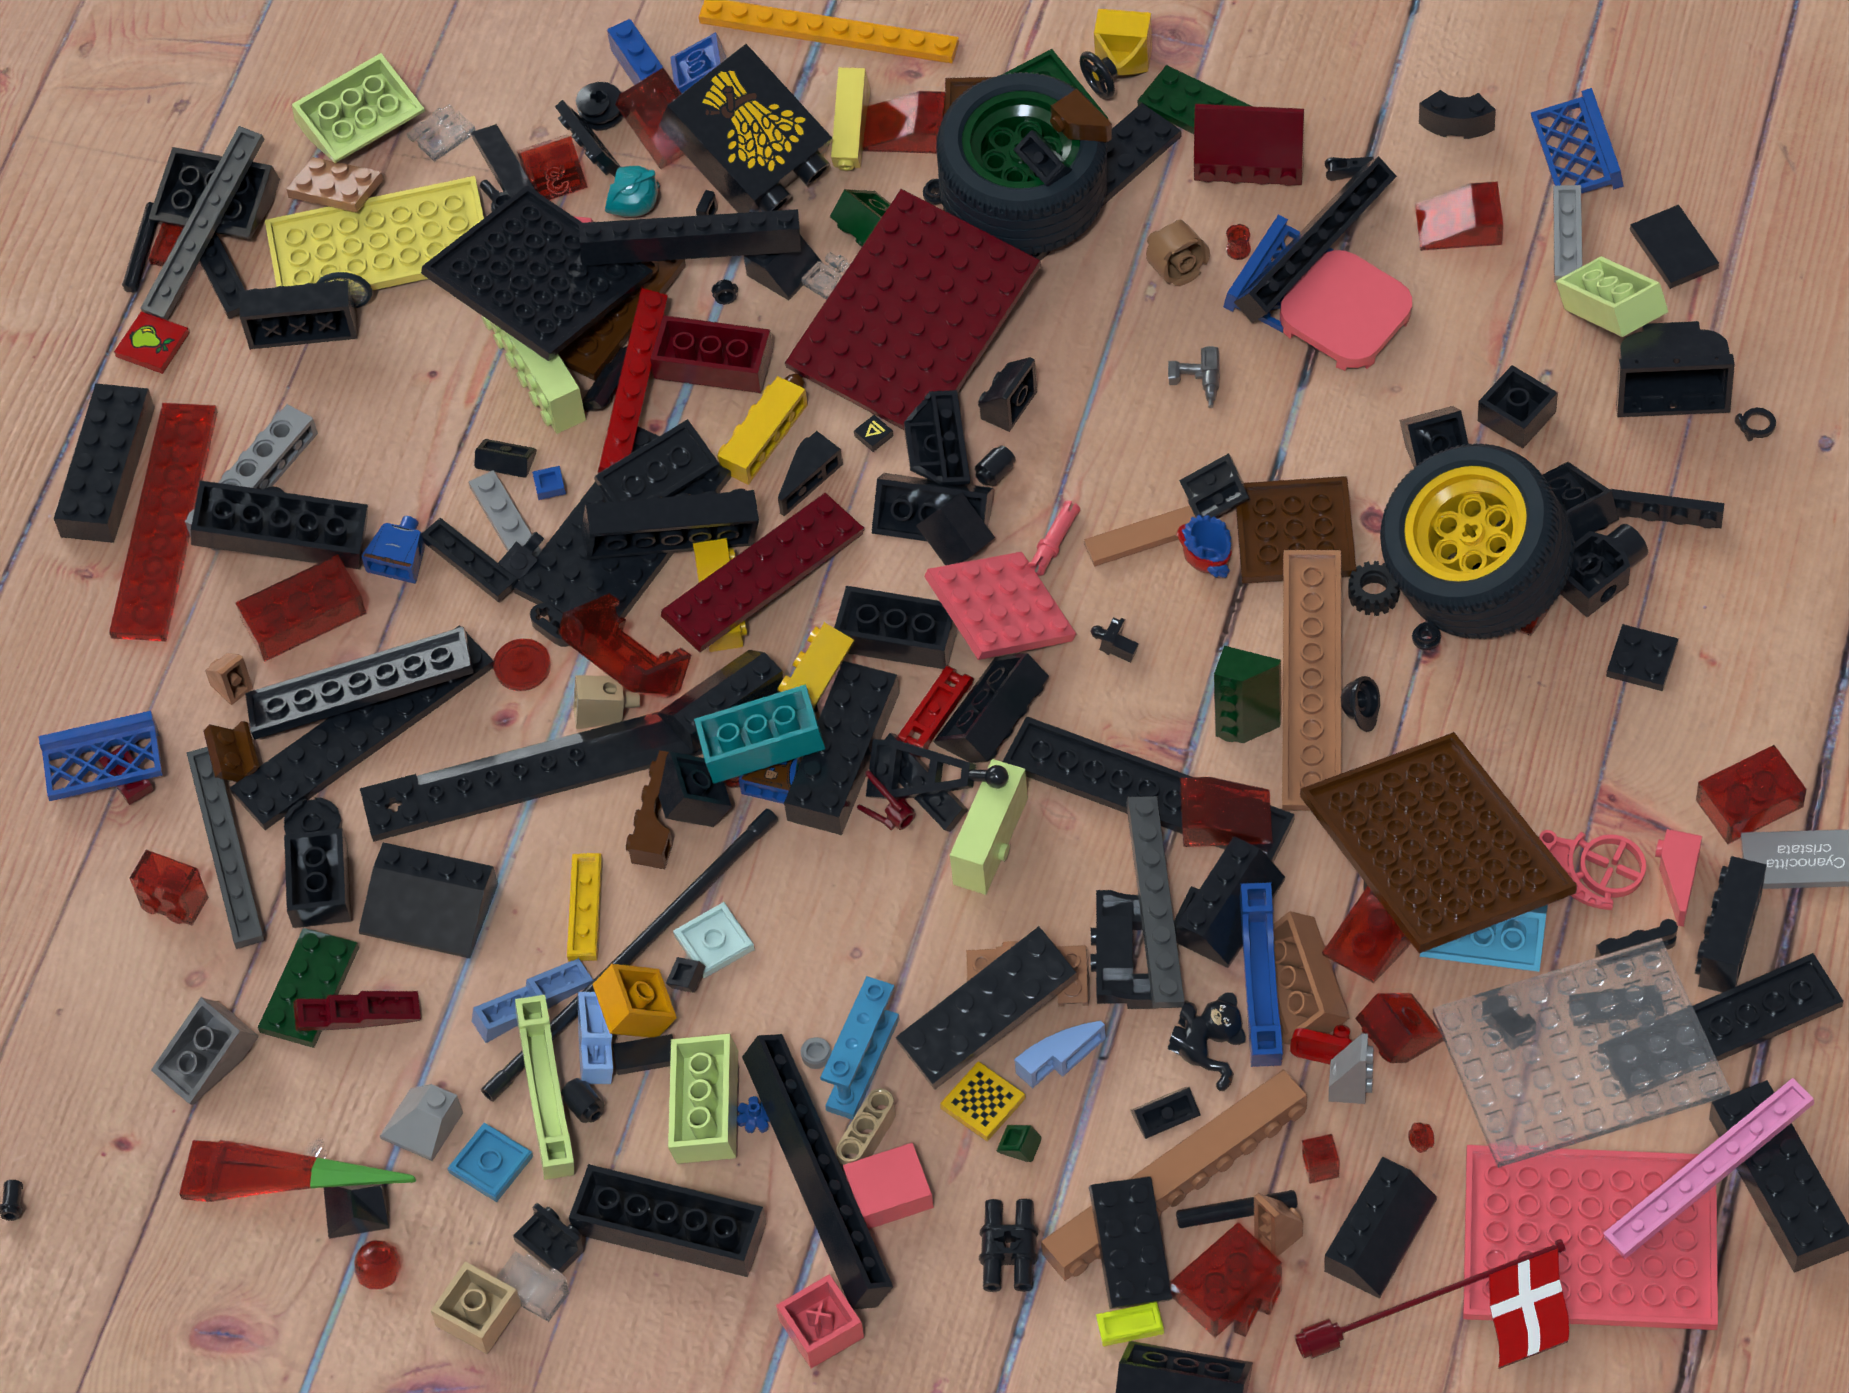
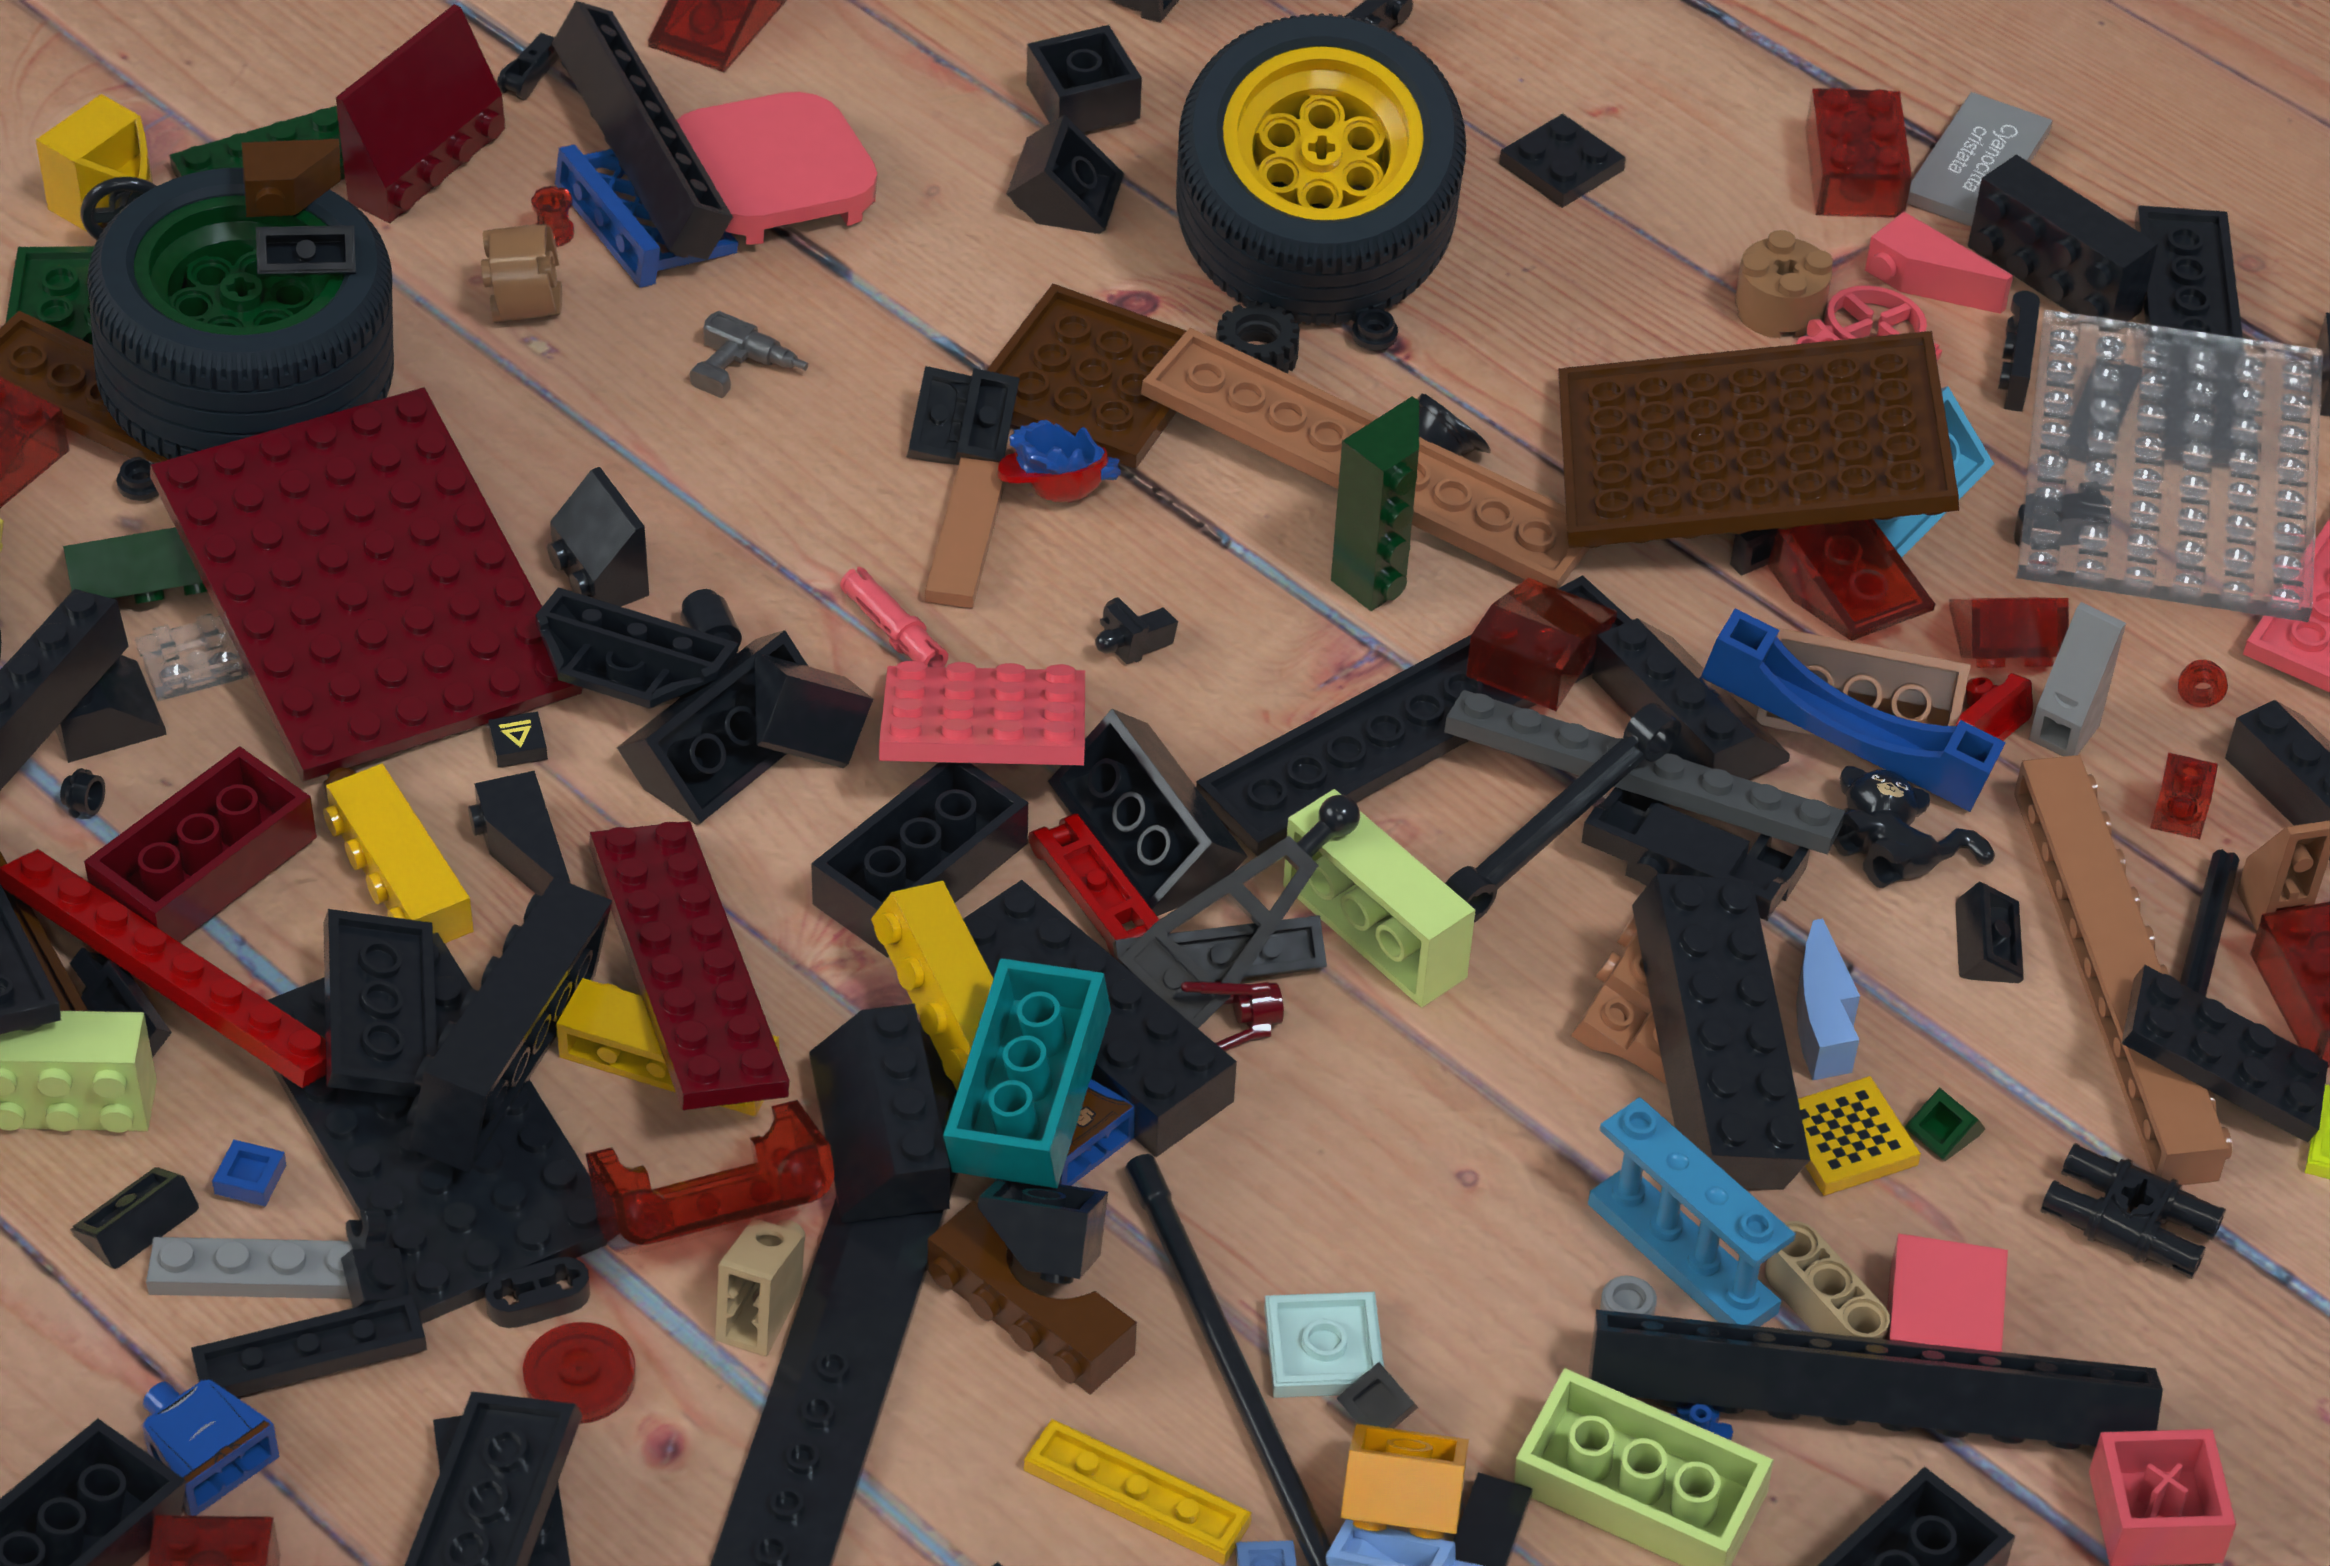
camera: 70 degrees left, 10 degrees down
none -> black piece [1445,703,1682,923]
none -> medium nougat brick [1735,230,1833,338]

